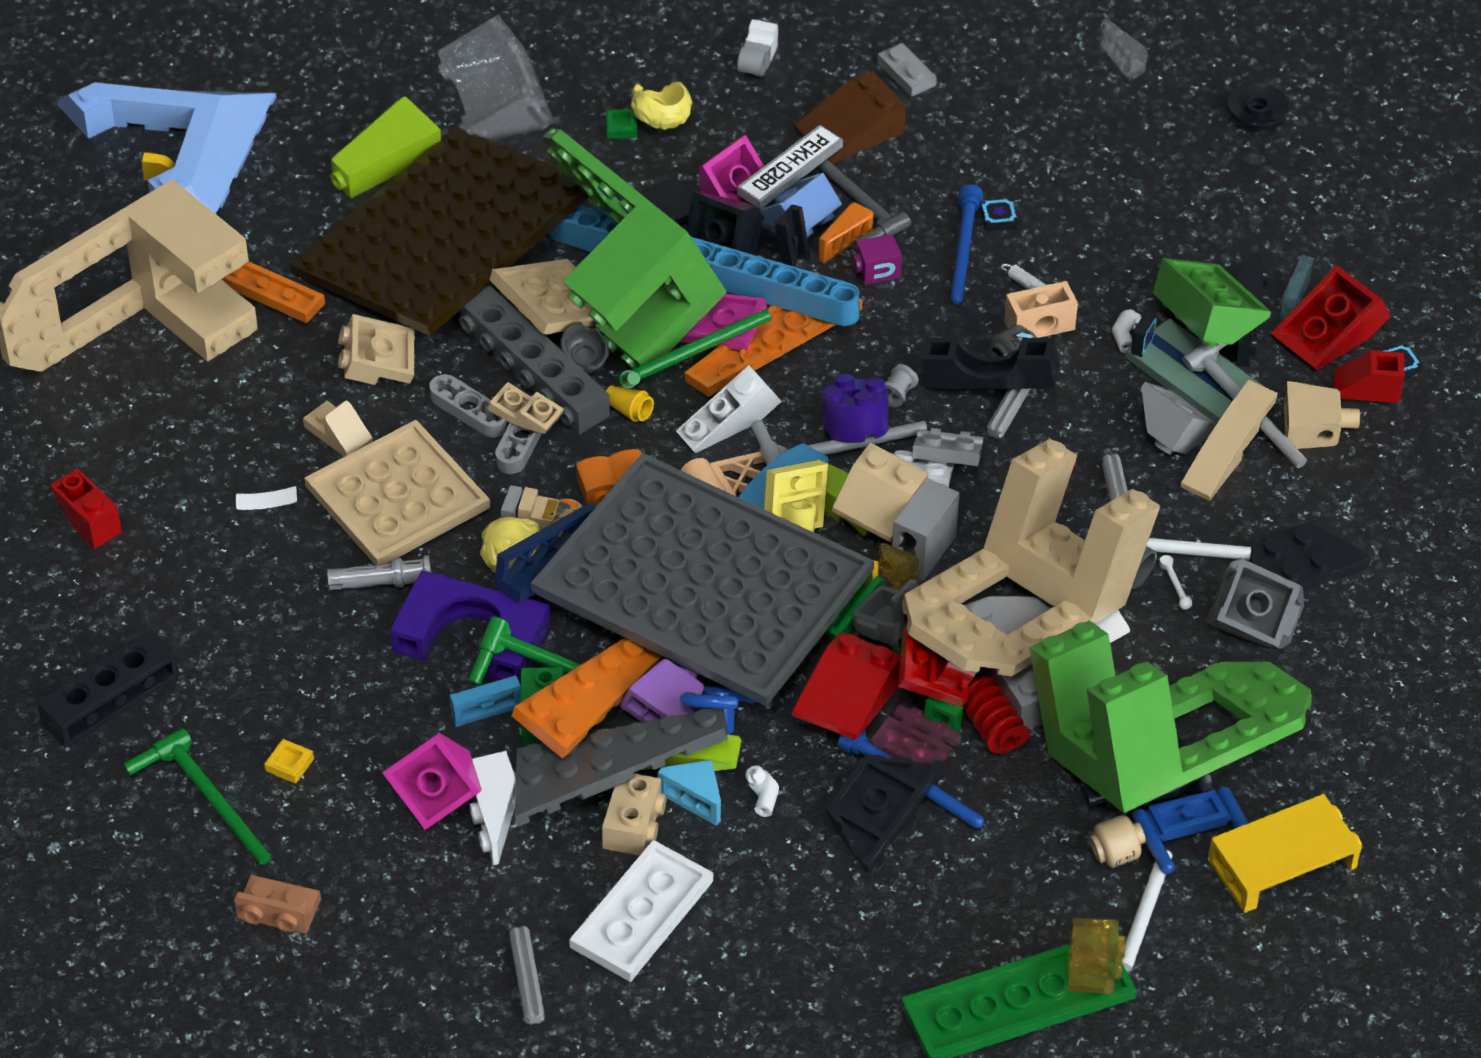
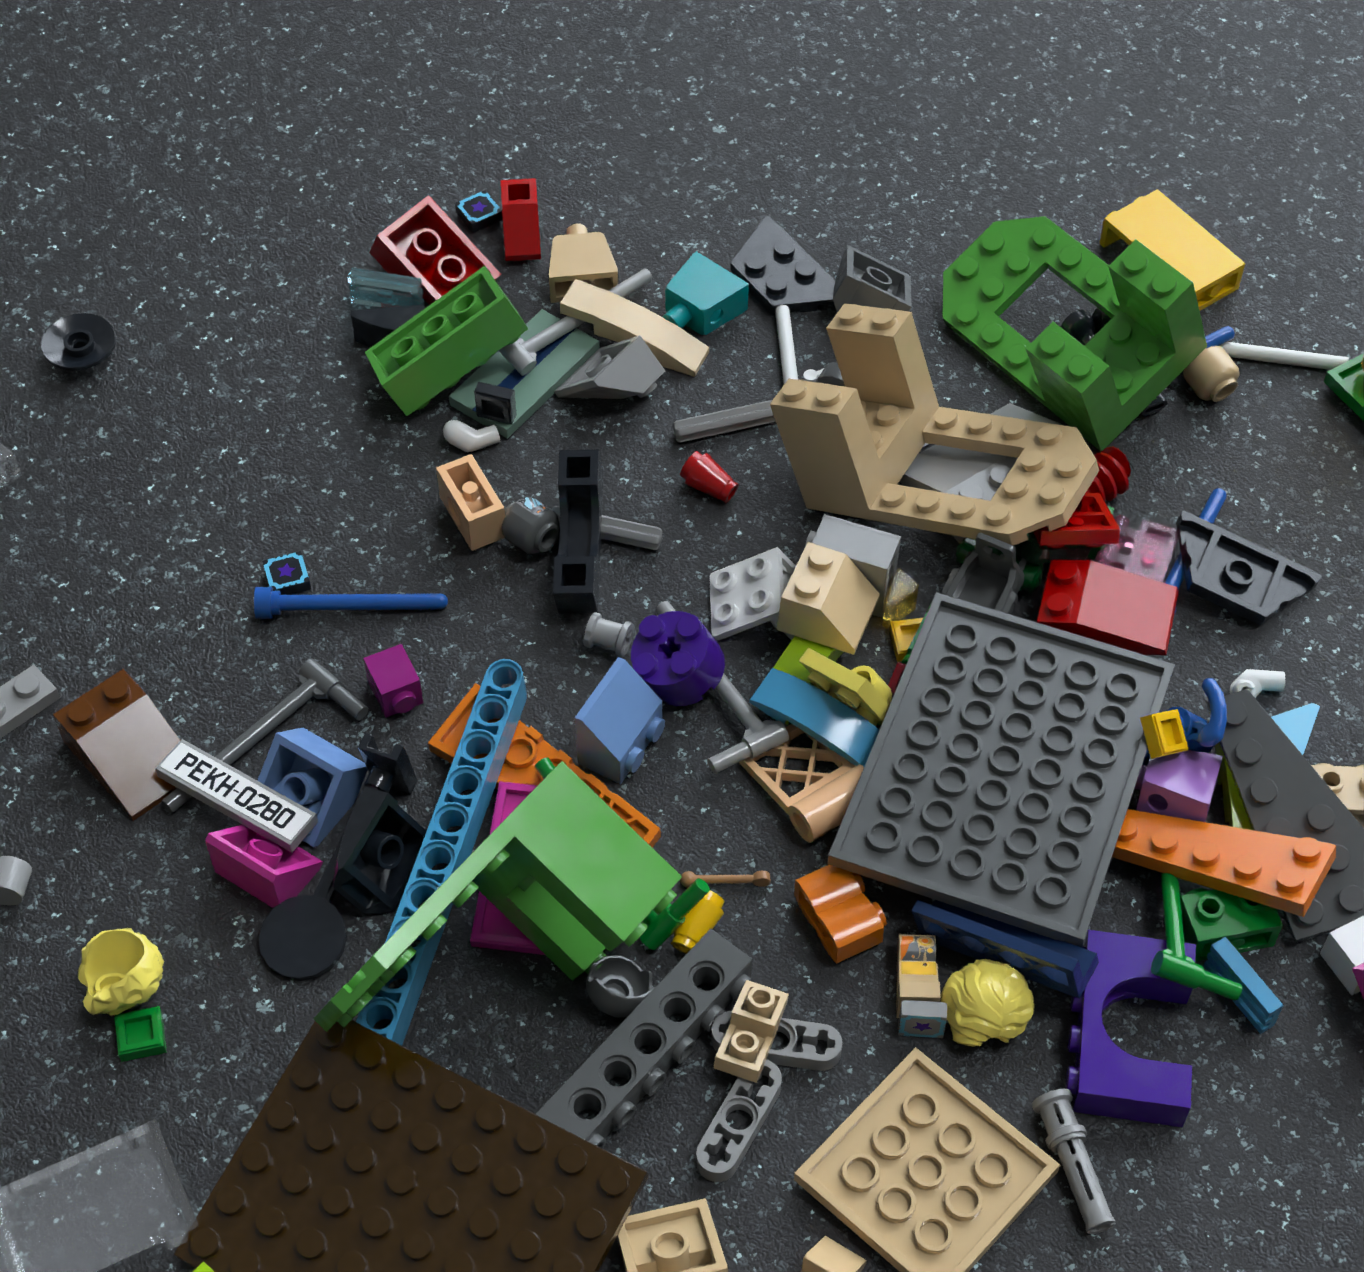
camera: 100 degrees left, 5 degrees up
tan plate [489,259,597,335] -> none
white slope [676,365,782,453] -> none
orange slope [818,202,873,263] -> none
light grey plate [912,428,983,466] -> none
white piece [1001,264,1046,289] -> none
none -> medium blue slope [575,657,665,784]
none -> teal torso [662,251,749,335]
none -> medium nougat hinge [680,871,770,888]
none -> yellow tile [1140,709,1188,759]

